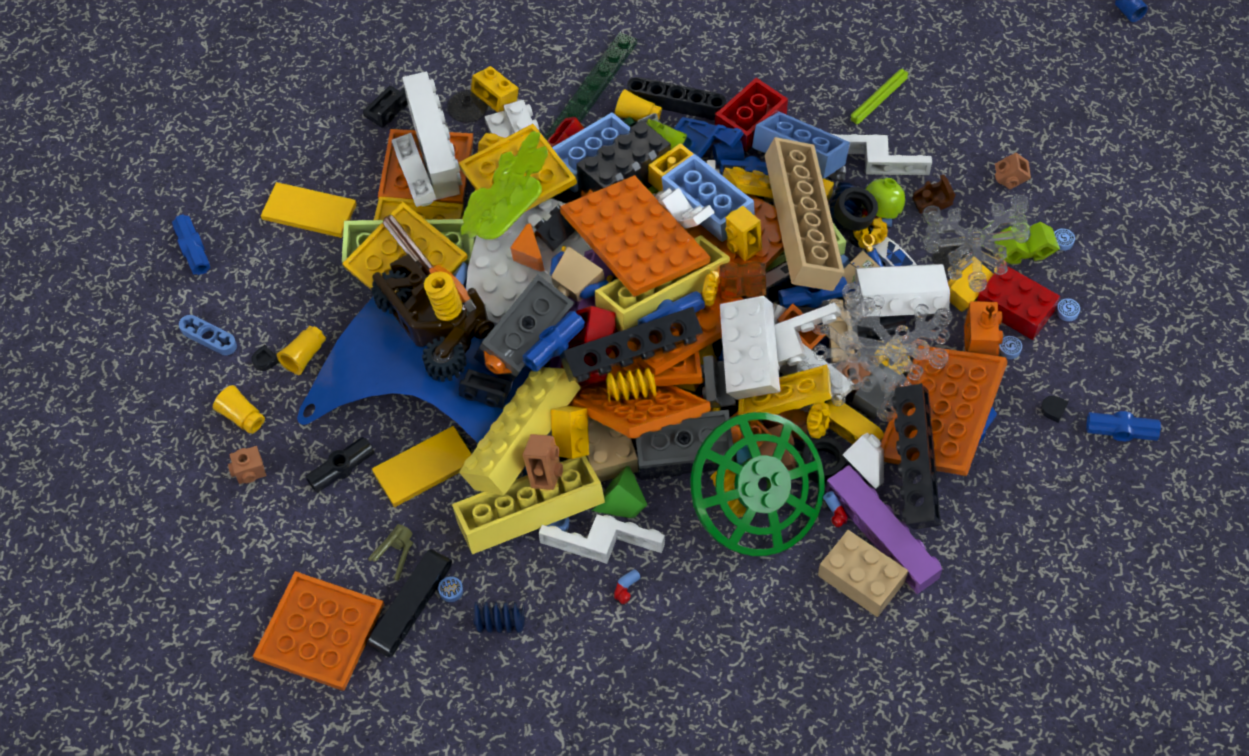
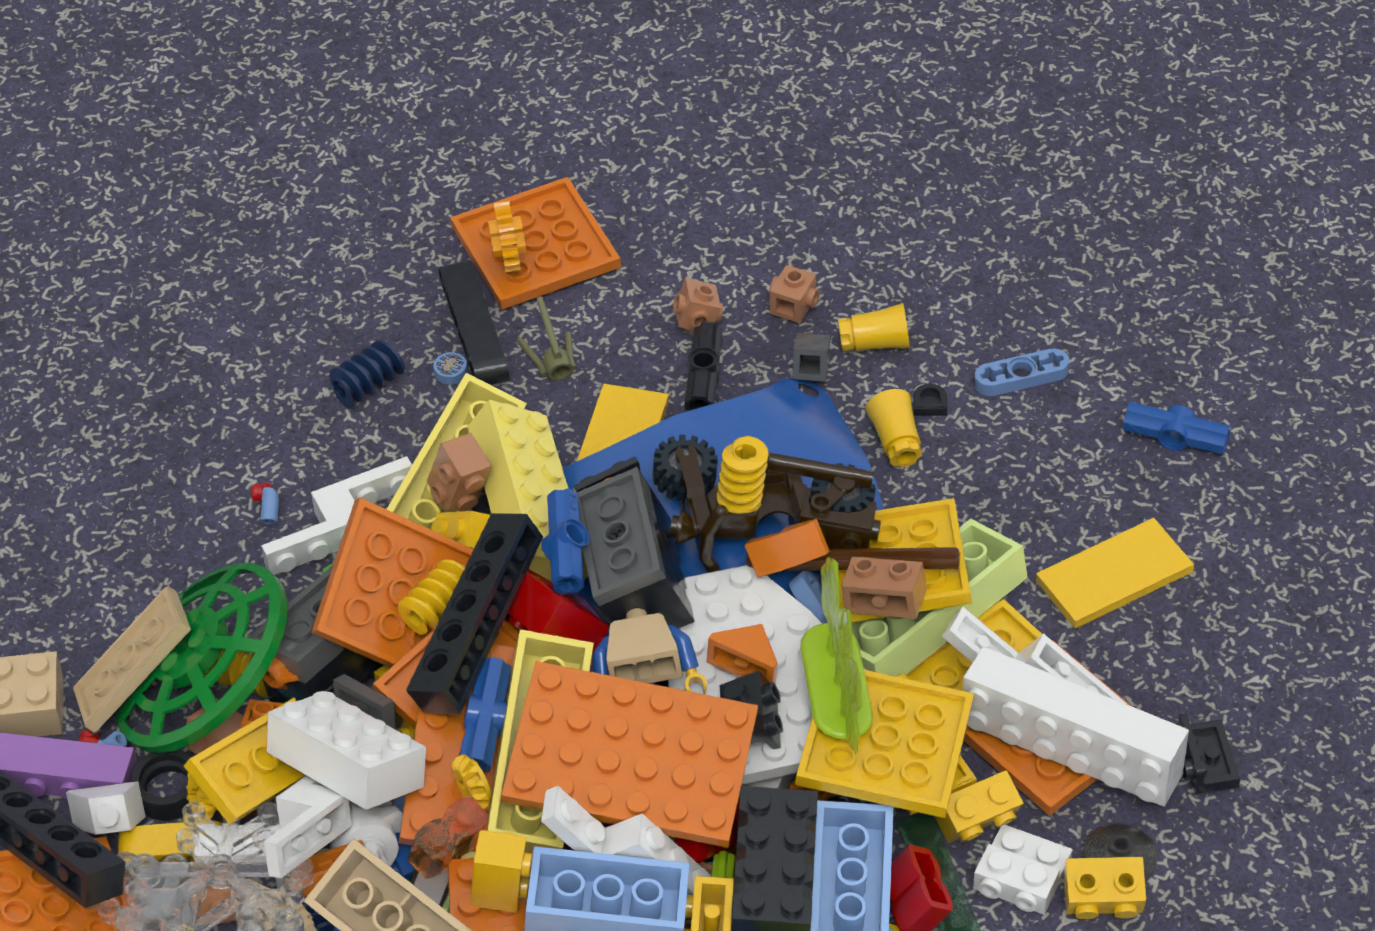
camera: 135 degrees right, 10 degrees down
none -> tan tile [73,586,191,733]
none -> light orange gear [488,201,527,273]
none -> nougat brick [673,278,723,332]
none -> dark grey brick [792,333,831,382]
none -> nougat brick [841,557,927,619]

